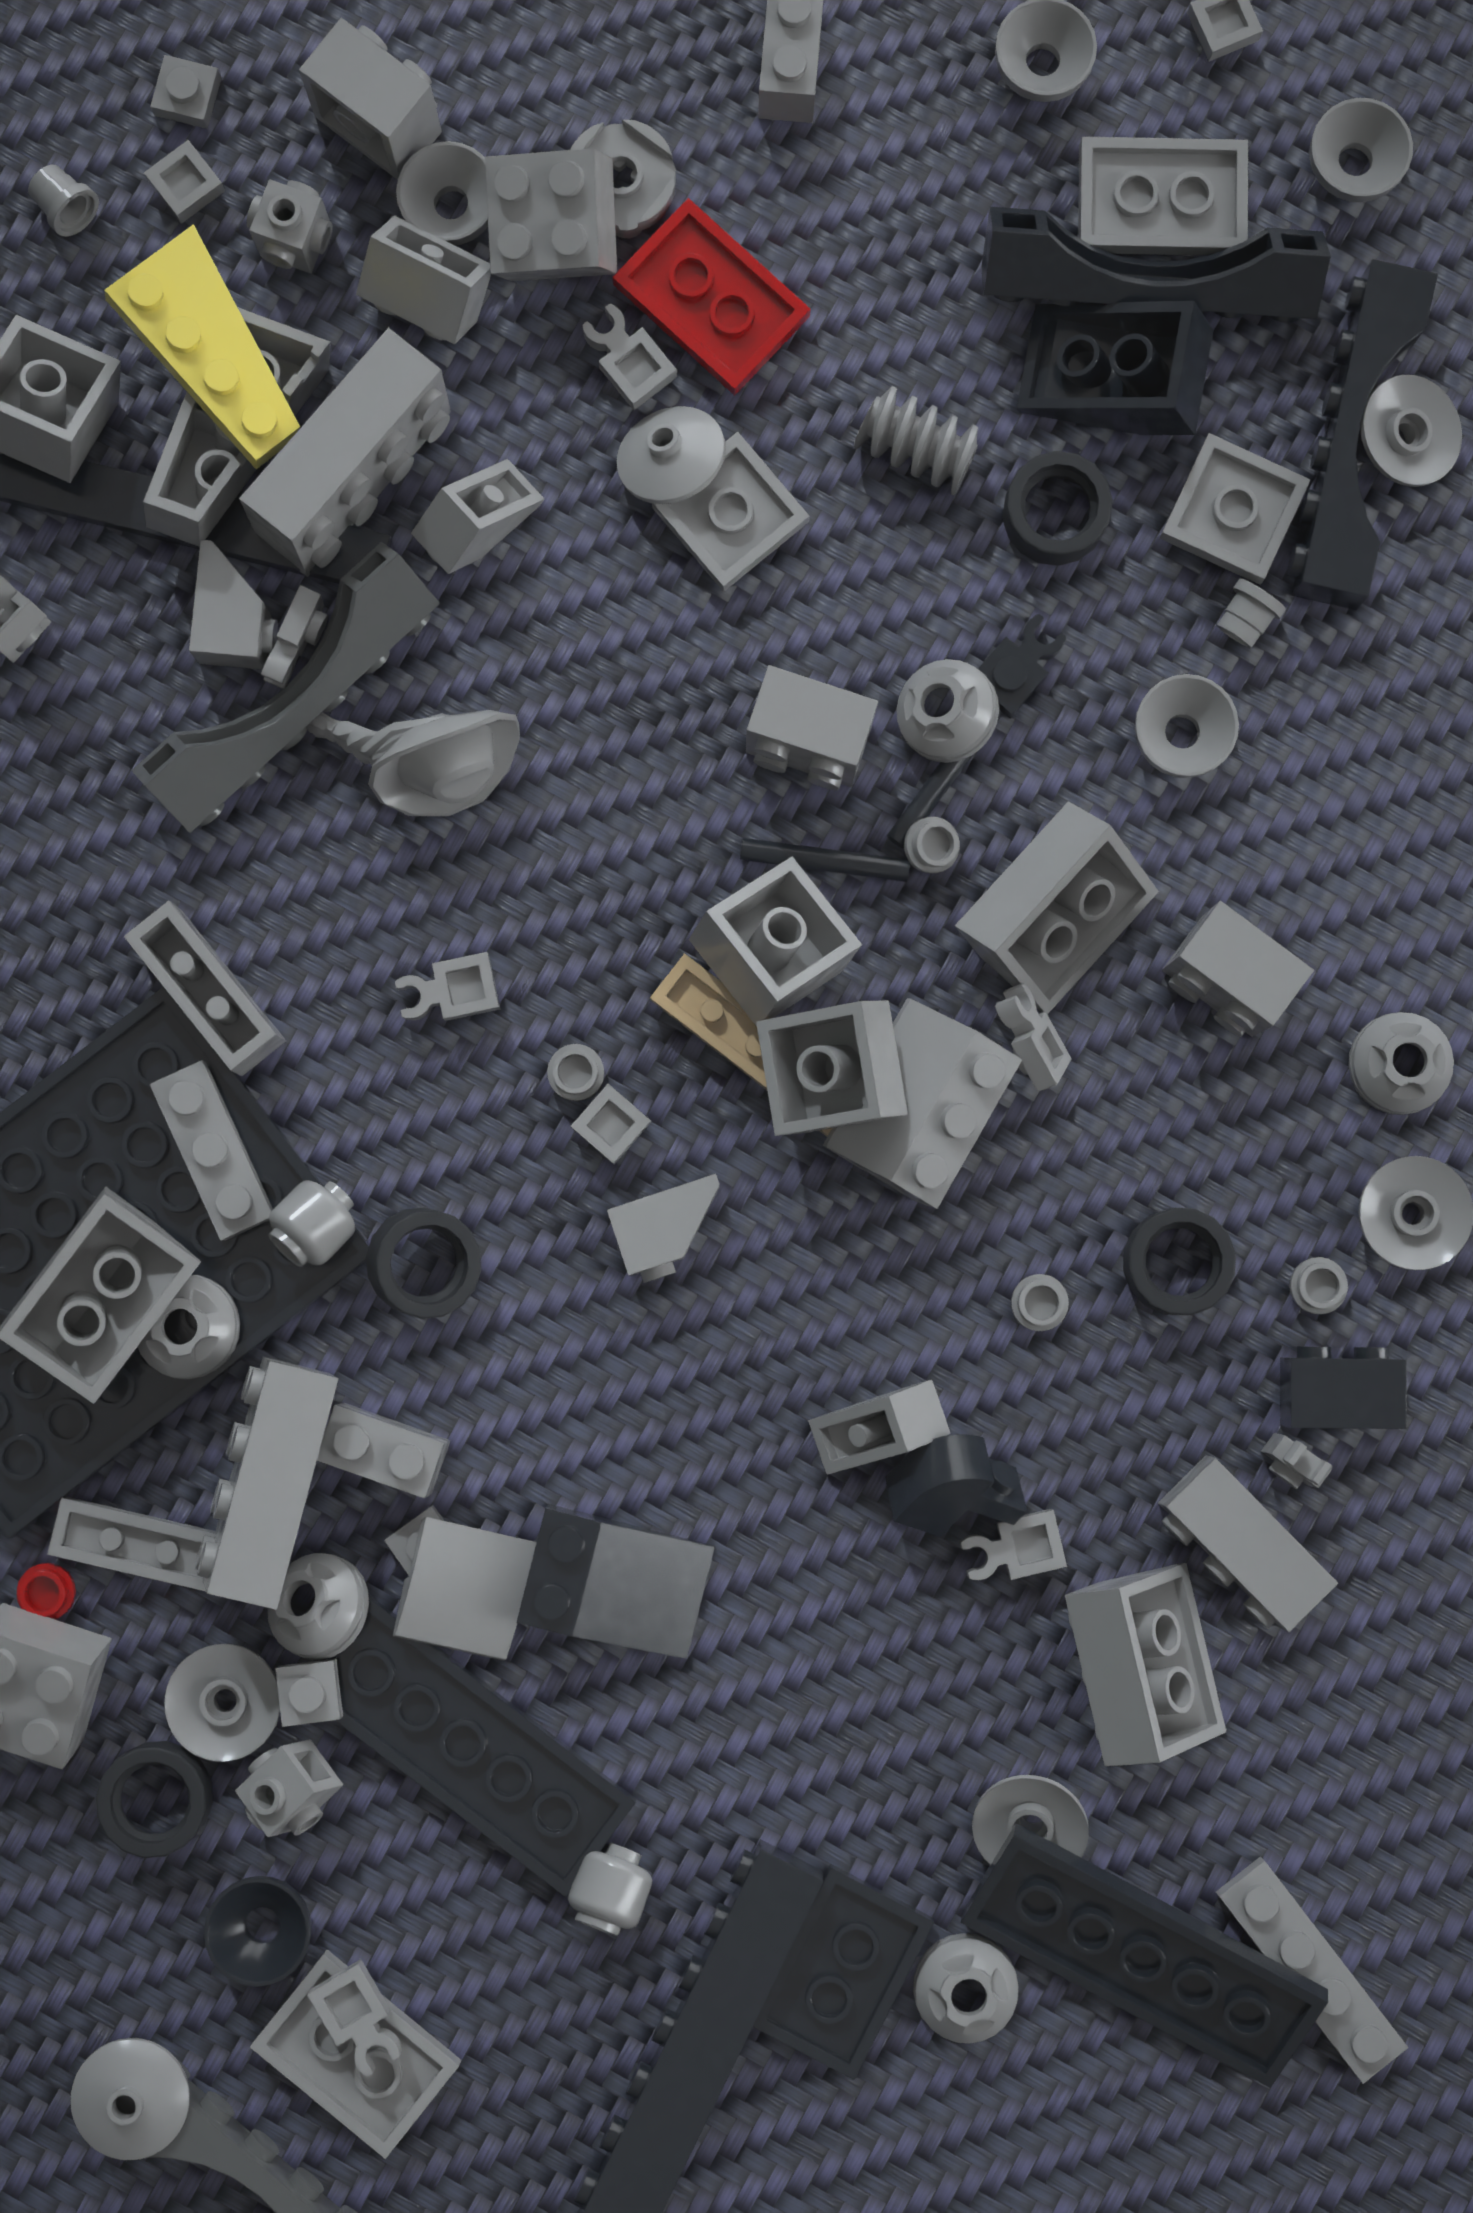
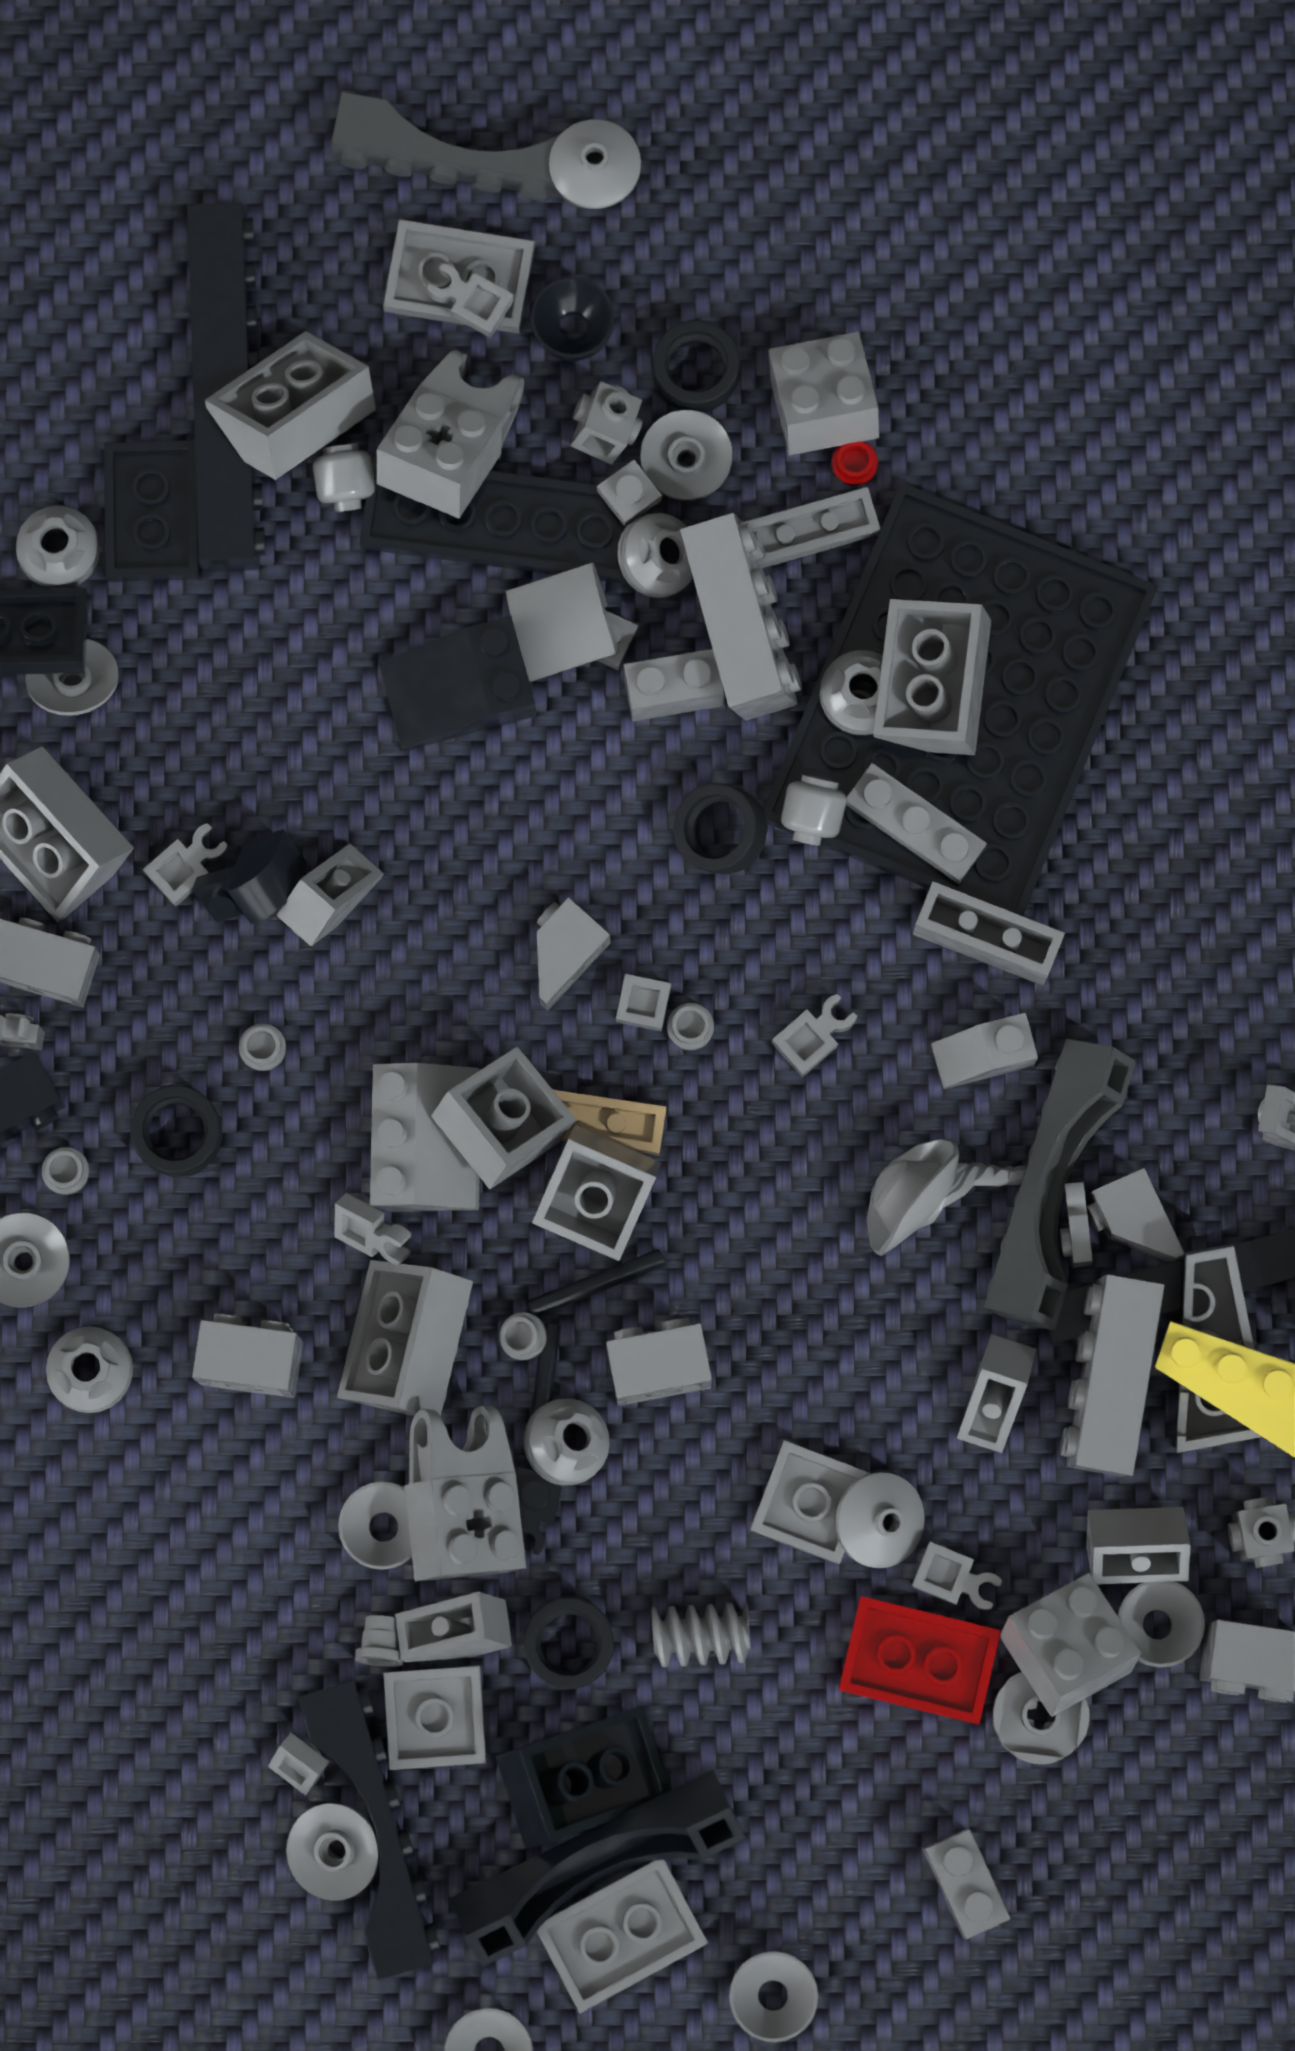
camera: 155 degrees right, 5 degrees down
none -> light grey slope [205,331,376,480]
none -> light grey plate [268,1733,329,1795]
none -> light grey brick [377,350,524,518]
none -> light grey slope [395,1591,512,1662]
none -> light grey brick [404,1405,526,1581]
none -> light grey slope [931,1013,1038,1090]

